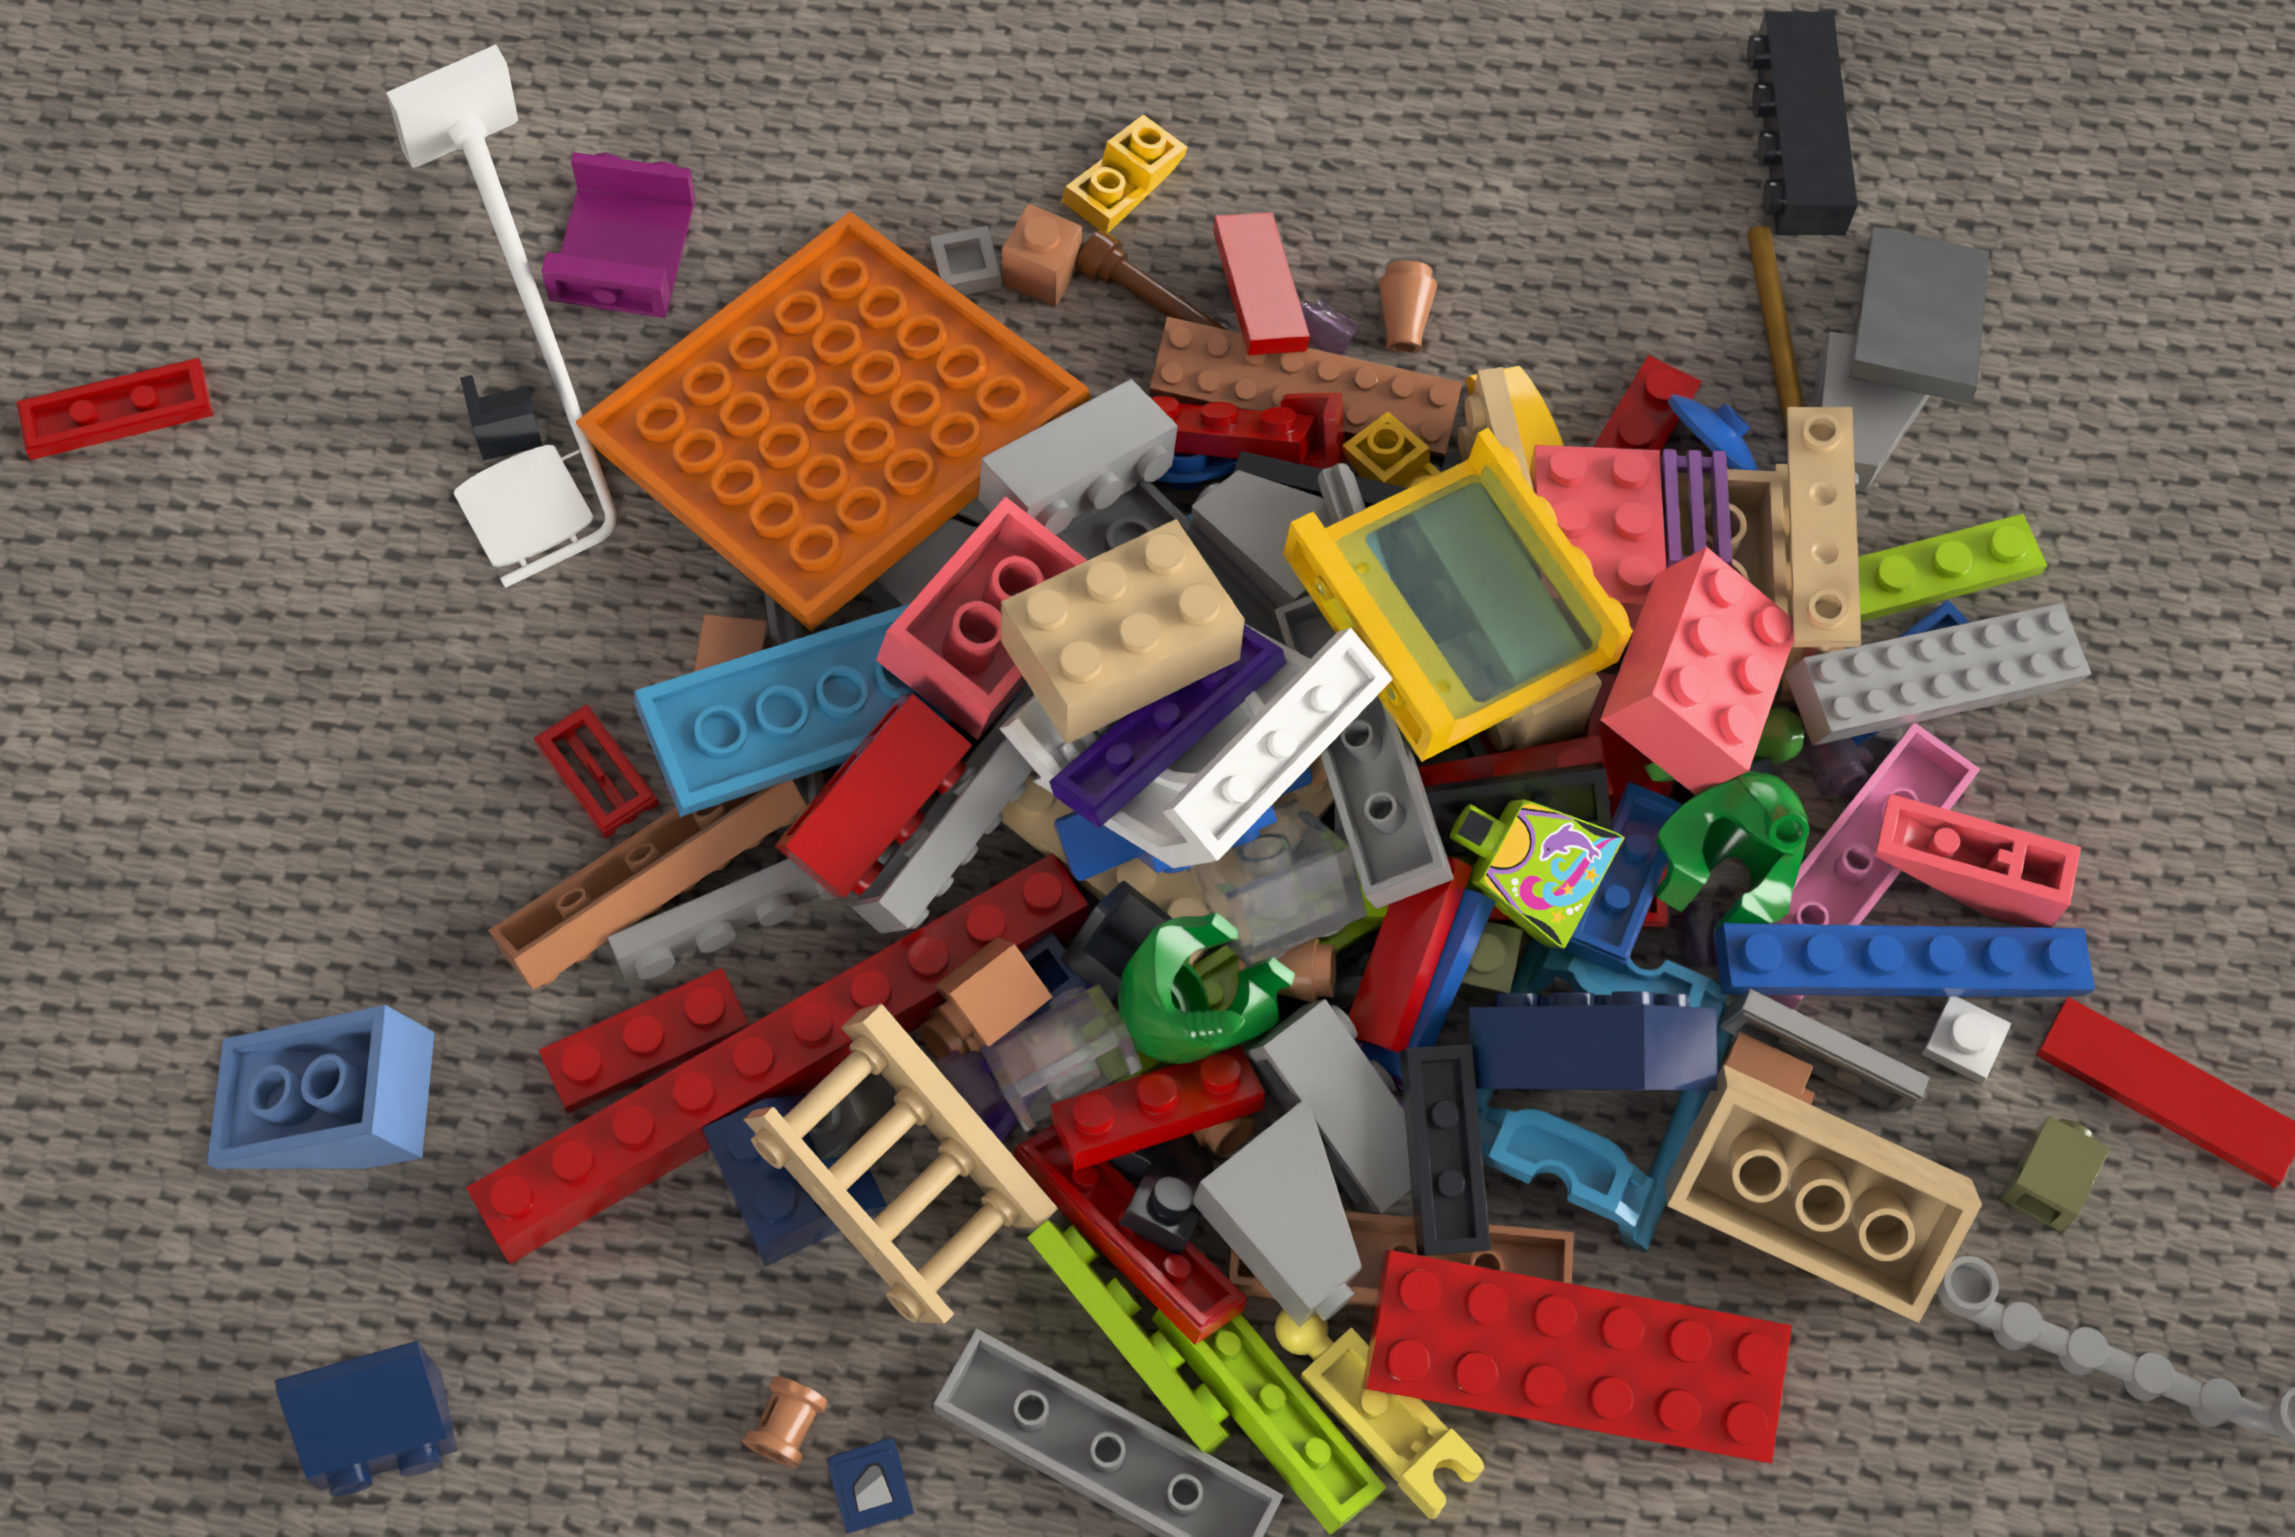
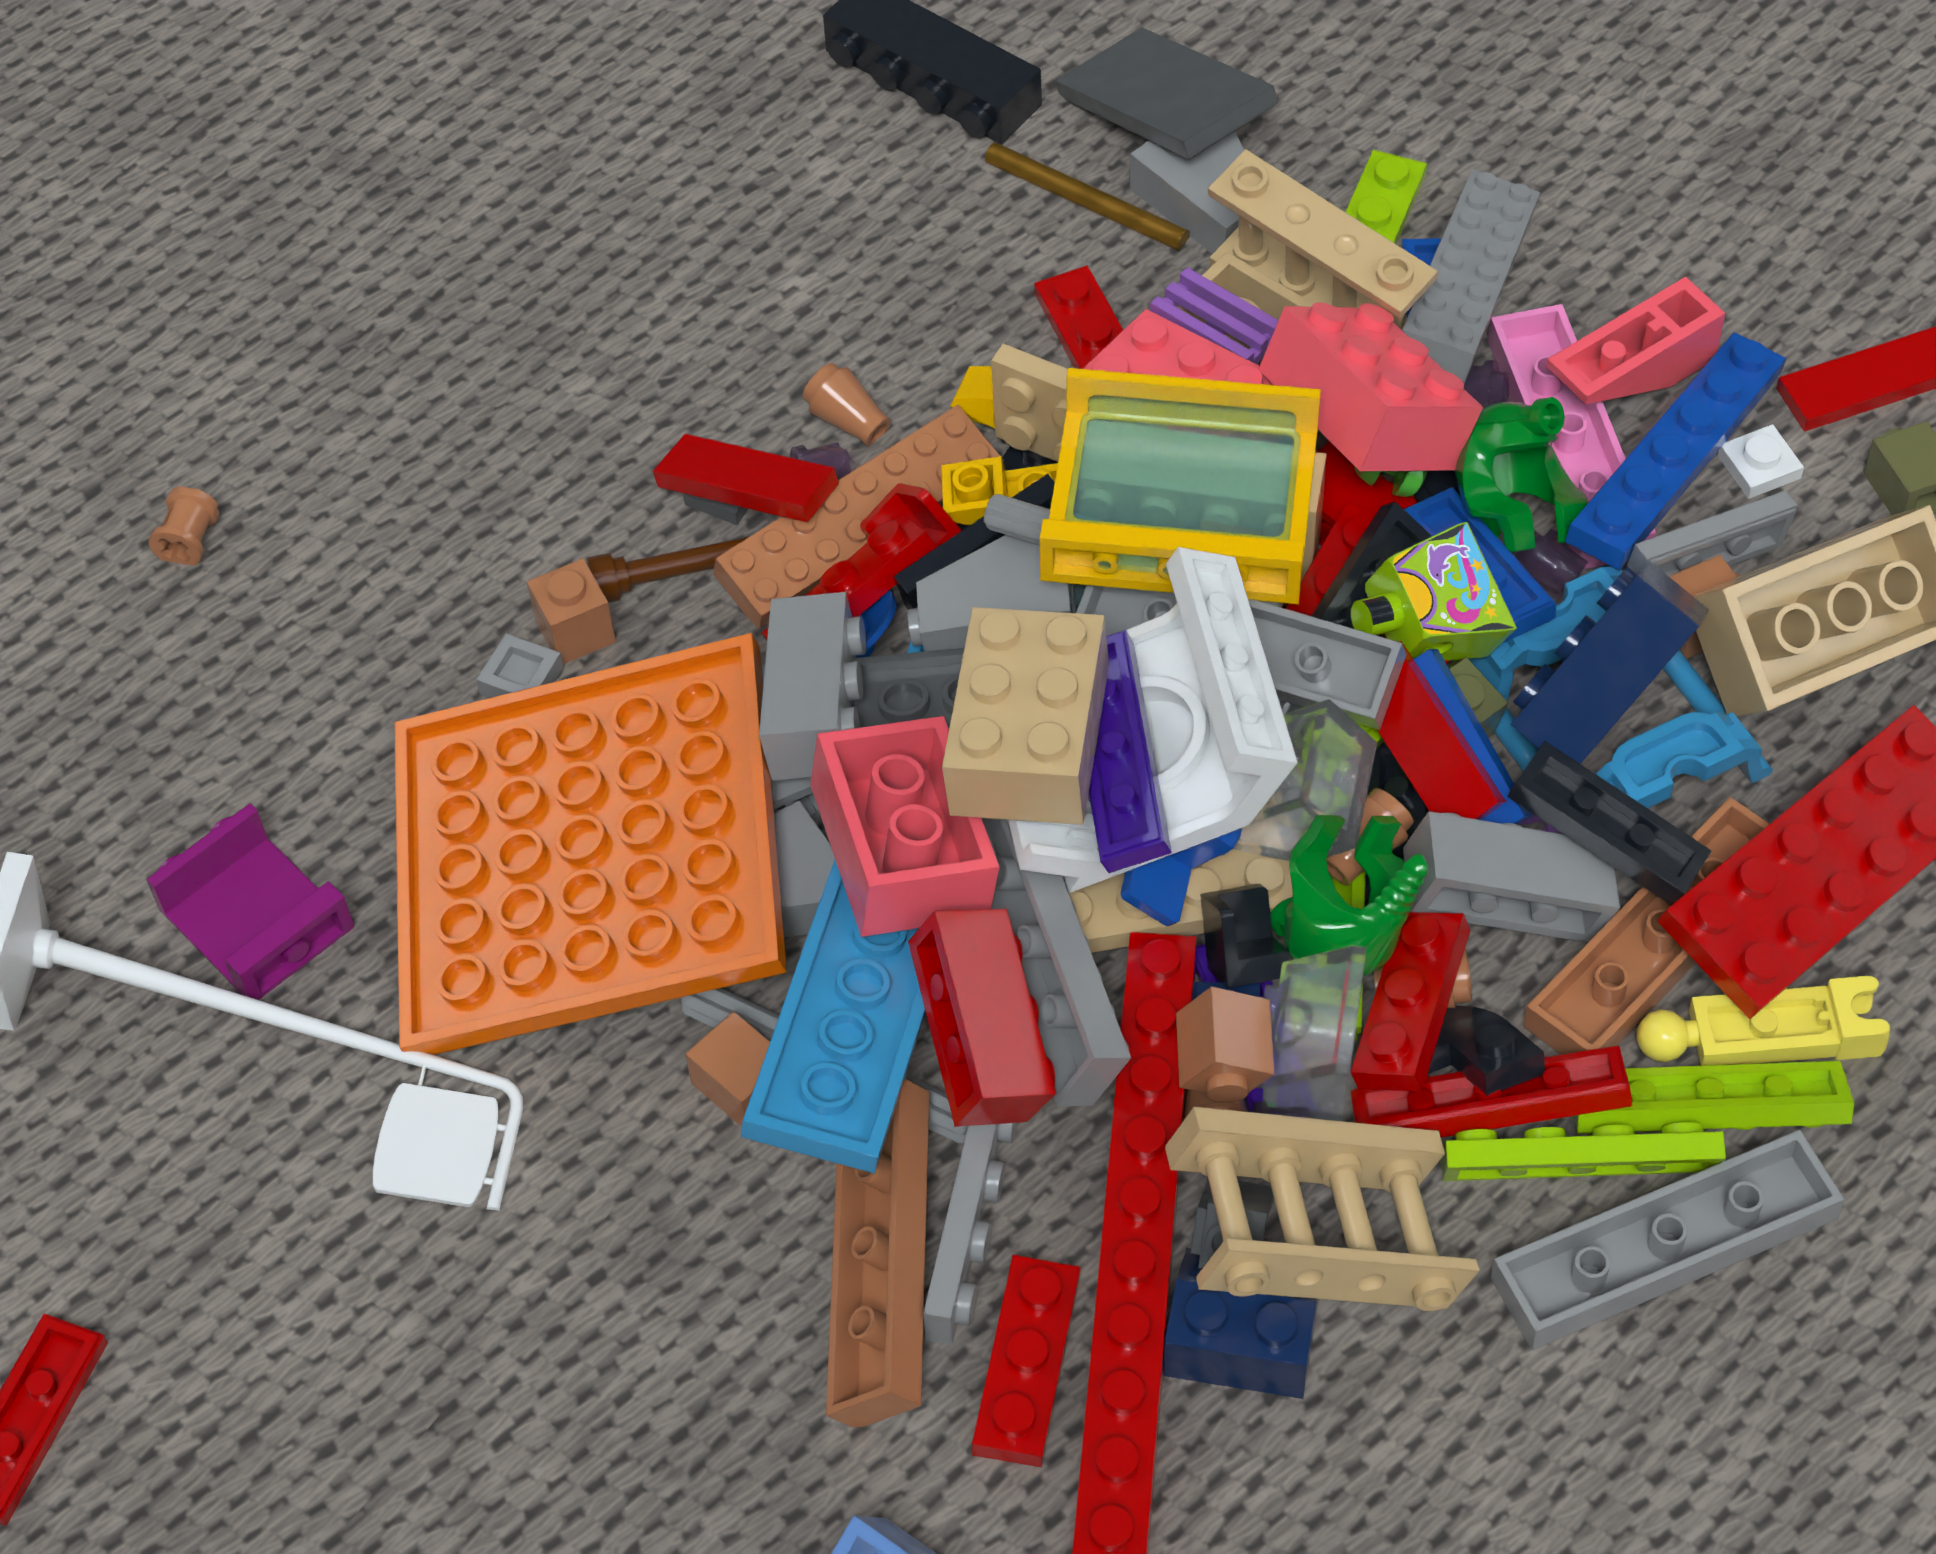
camera: 45 degrees left, 10 degrees down
black panel [460,375,543,461] -> none
red tile [534,704,659,839] -> none
nougat bush [742,1376,827,1468] -> none
dark blue slope [826,1438,914,1534] -> none
yellow slope [1062,115,1187,233] -> none
light grey slope [1192,1100,1362,1327] -> none
blue dish [1667,394,1758,471] -> none

